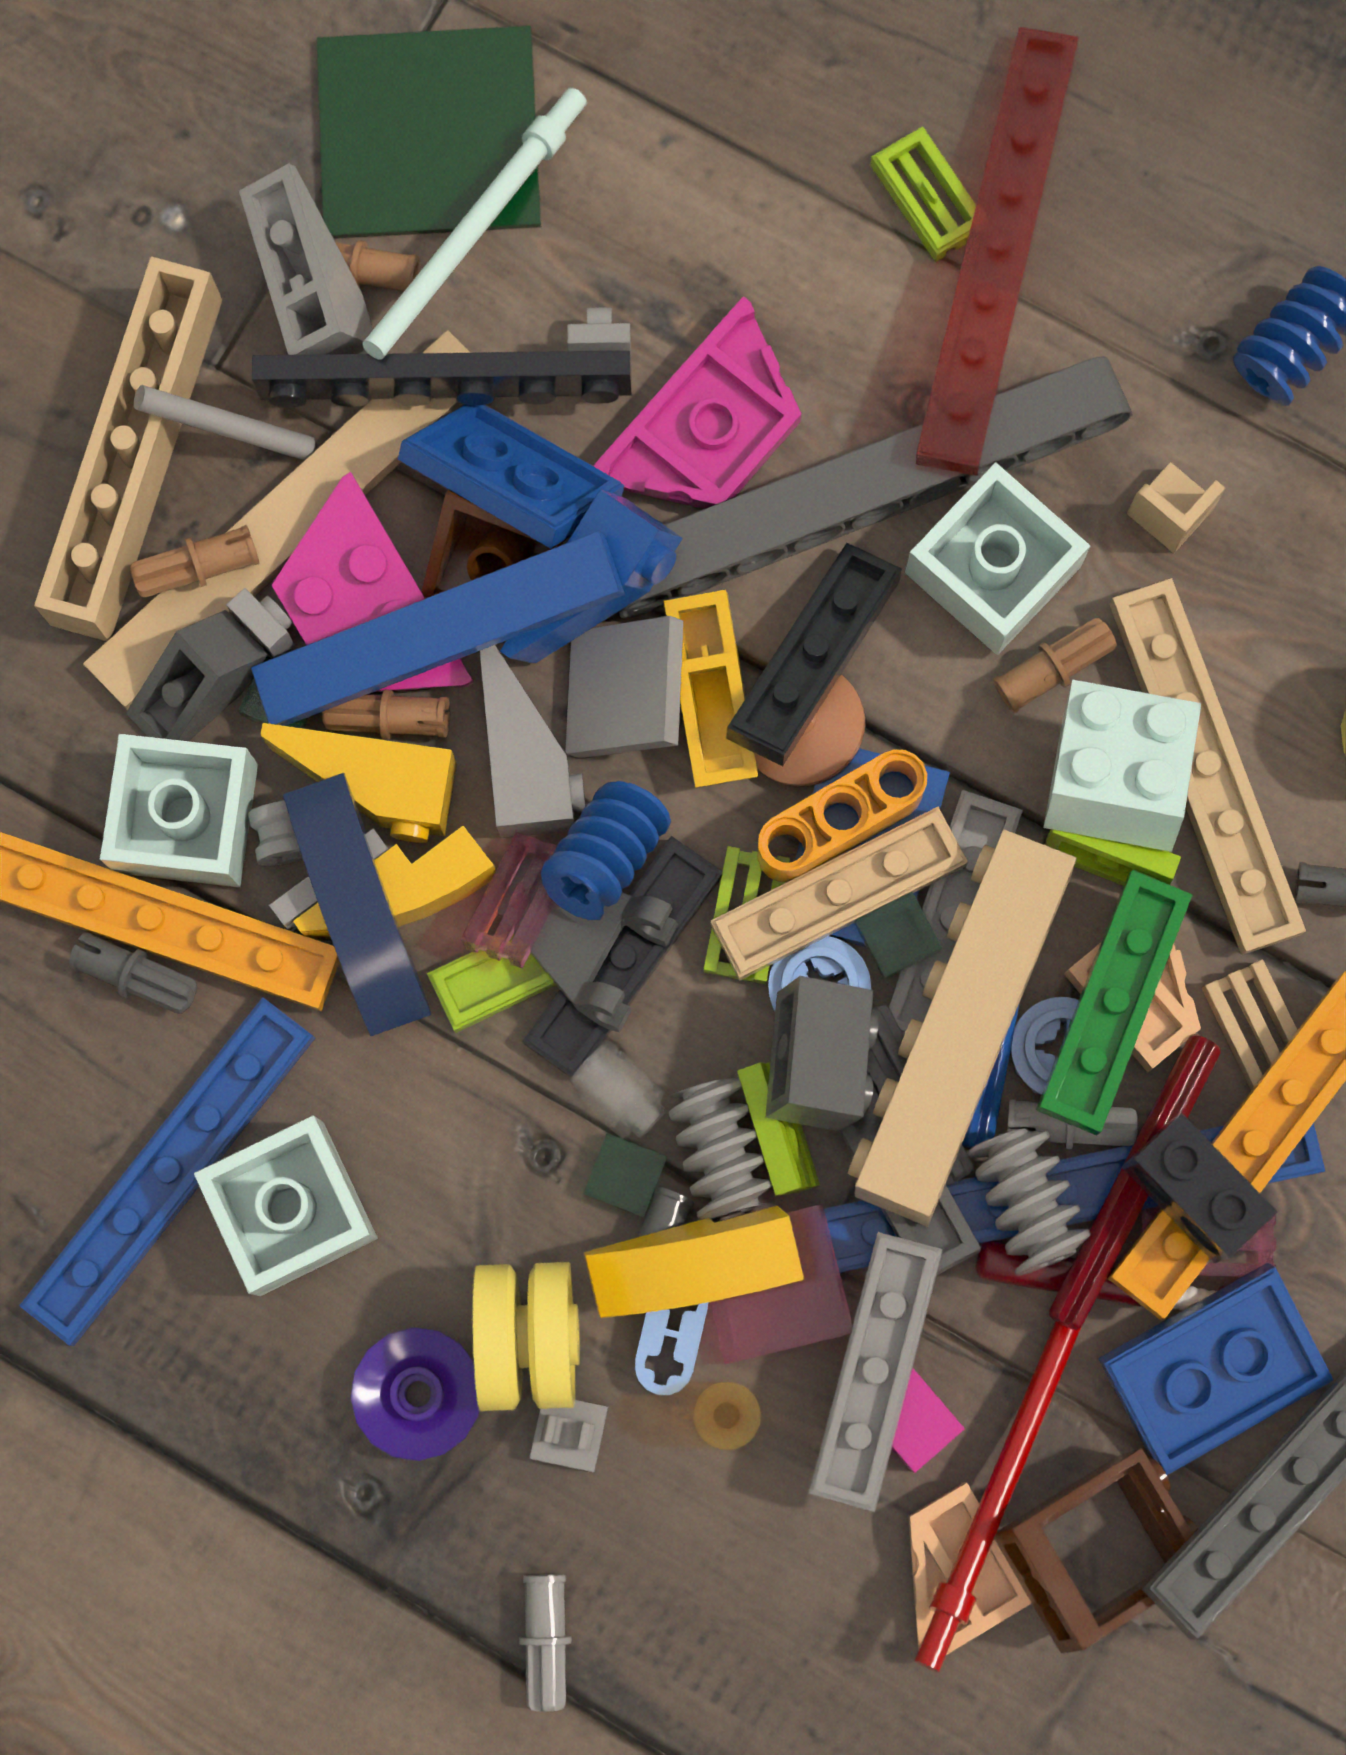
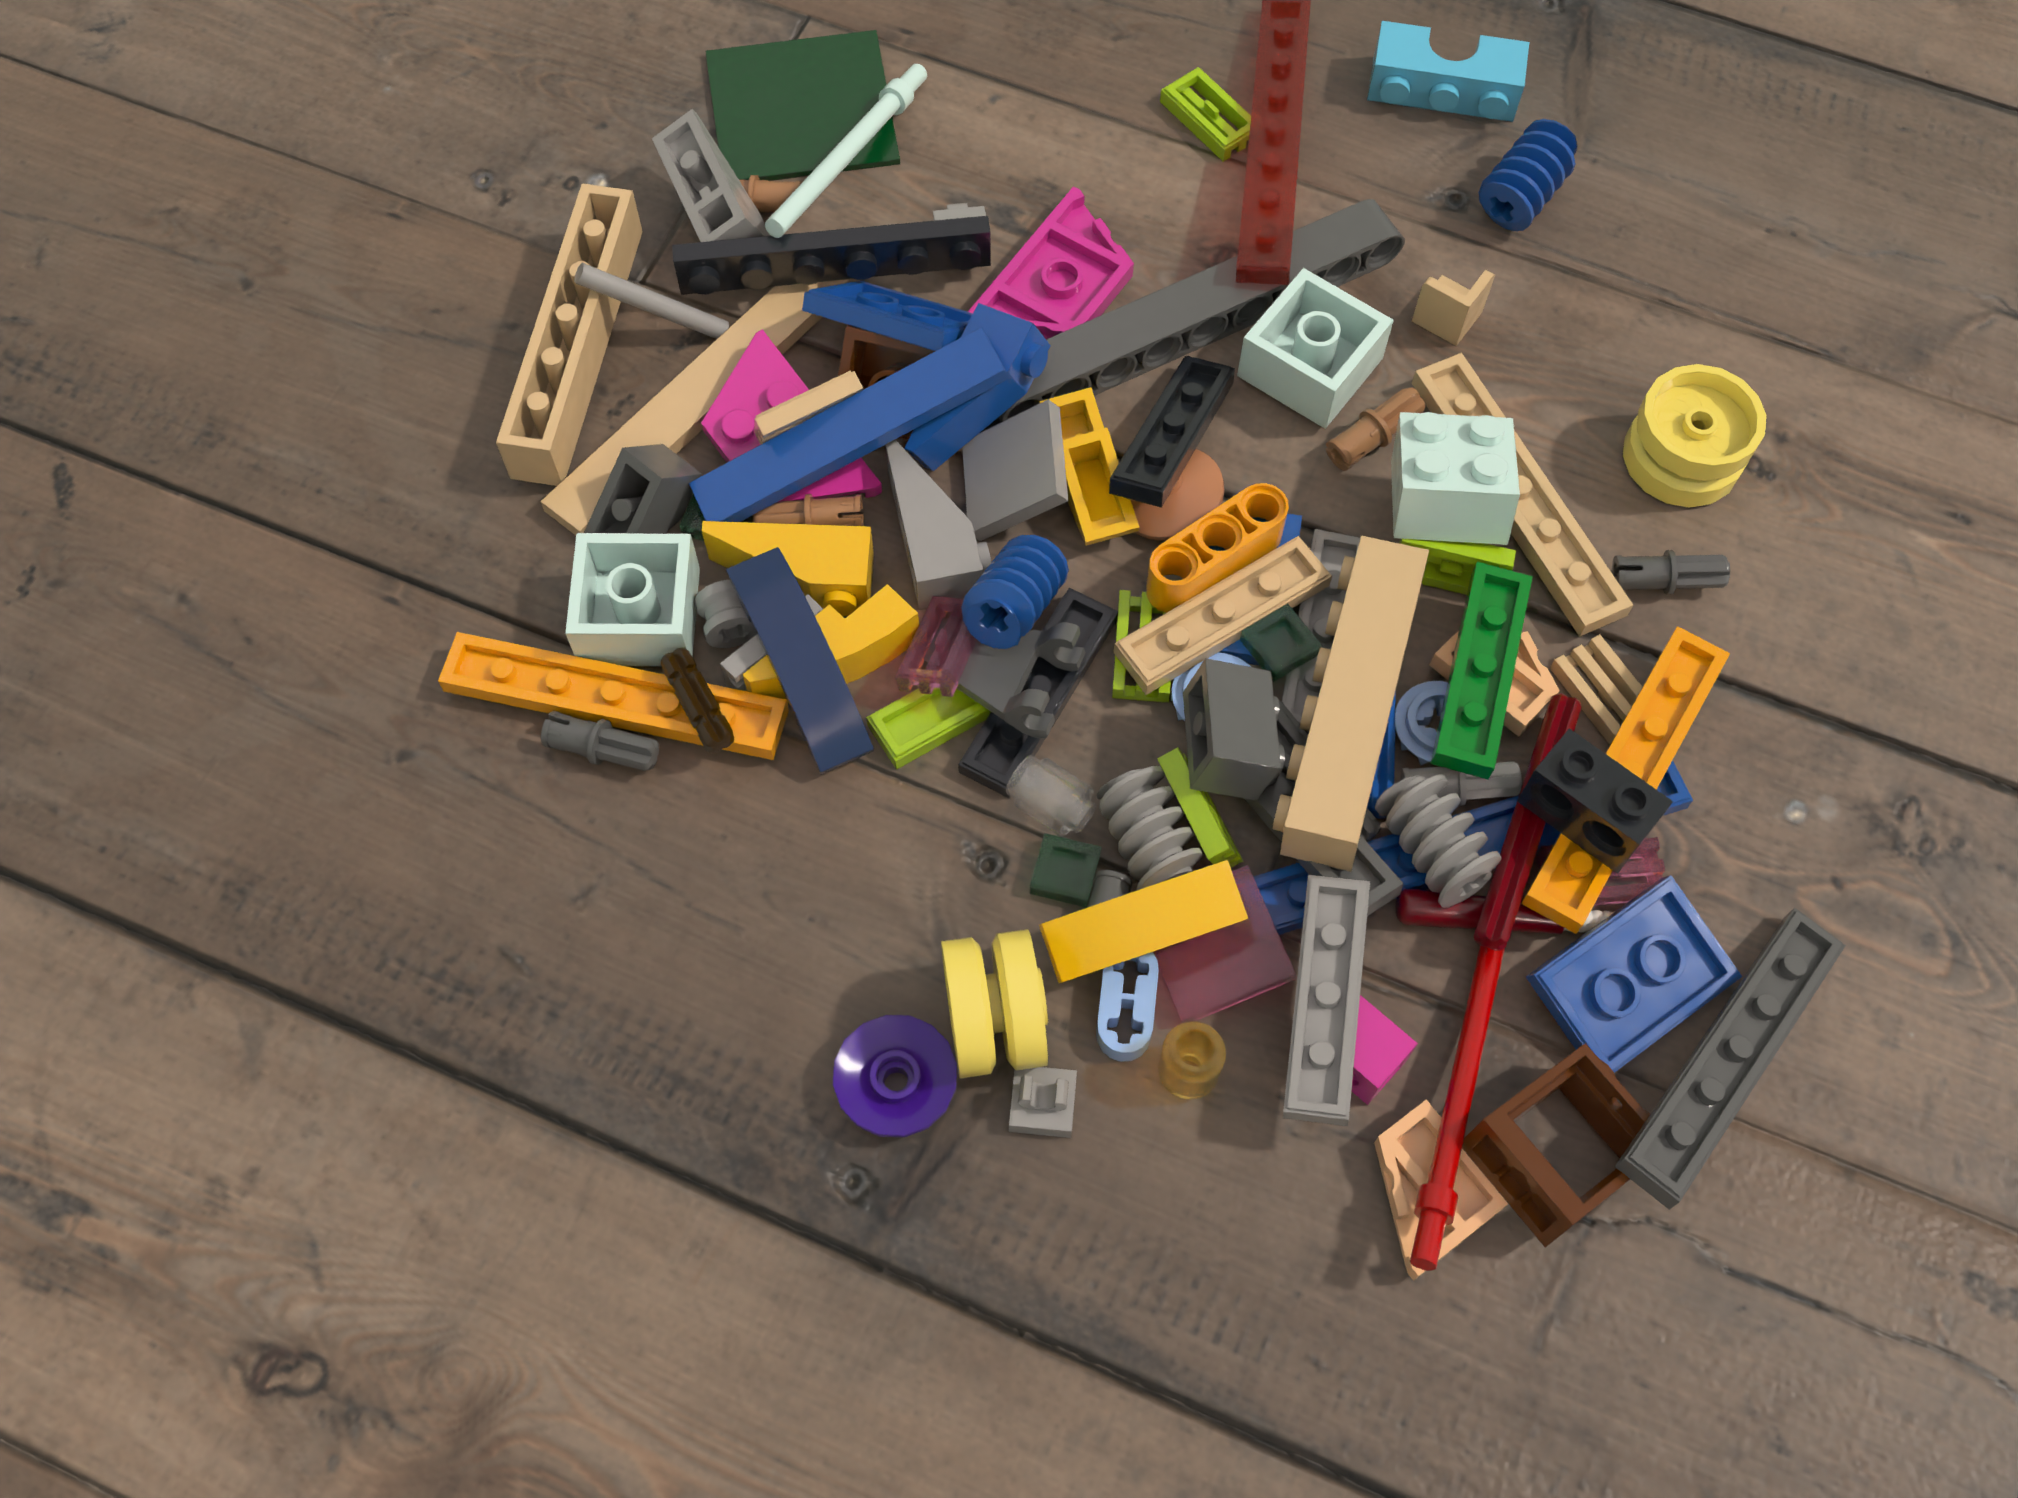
camera: 10 degrees left, 15 degrees down
blue tile [19,997,315,1346] -> none
medium nougat axle [130,525,260,597] -> none
light aqua brick [194,1115,378,1296] -> none
light grey plate [226,588,296,659] -> none
light grey axle [519,1574,572,1712] -> none
none -> dark brown axle [660,648,735,753]
none -> tan tile [754,370,863,445]
none -> medium azure arch [1367,21,1529,122]

